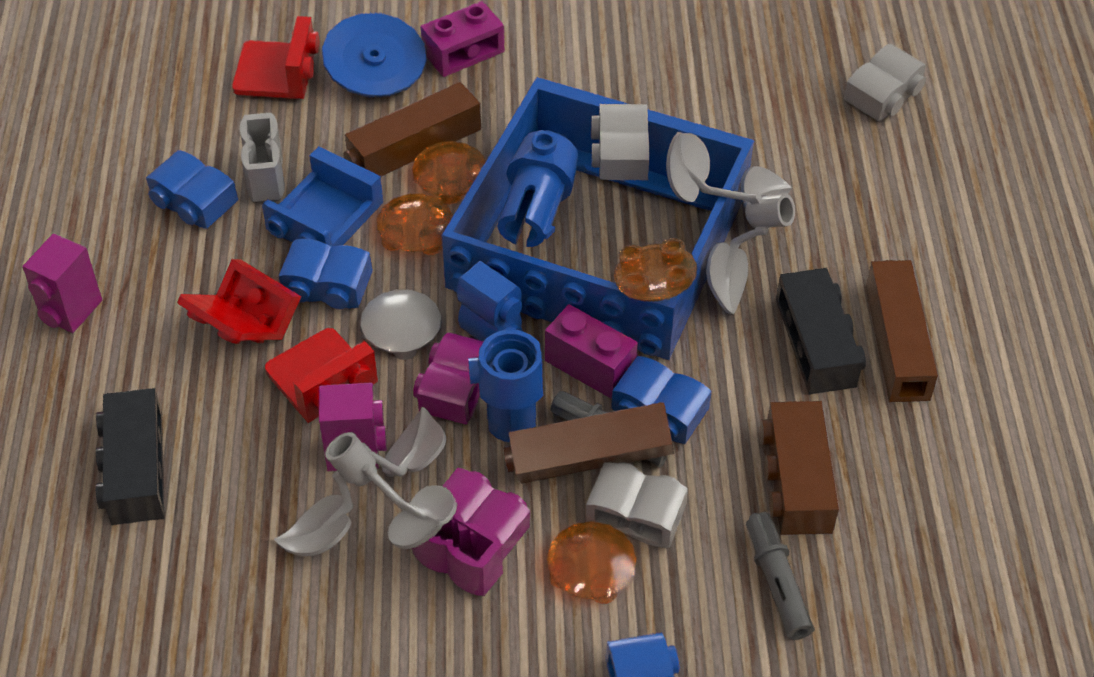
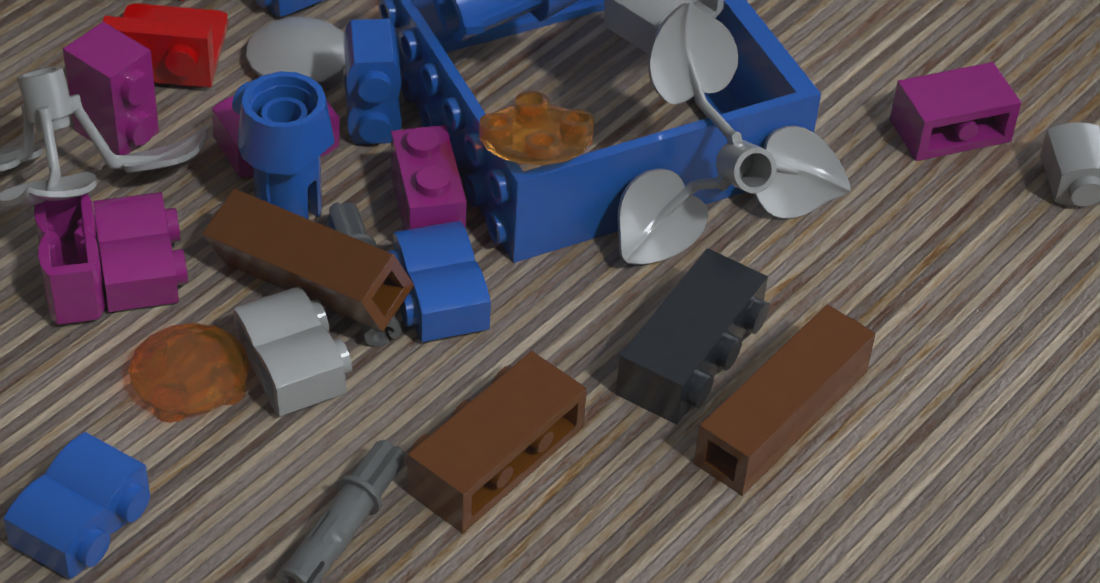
camera: 40 degrees right, 5 degrees down
none -> magenta brick [890,62,1022,161]

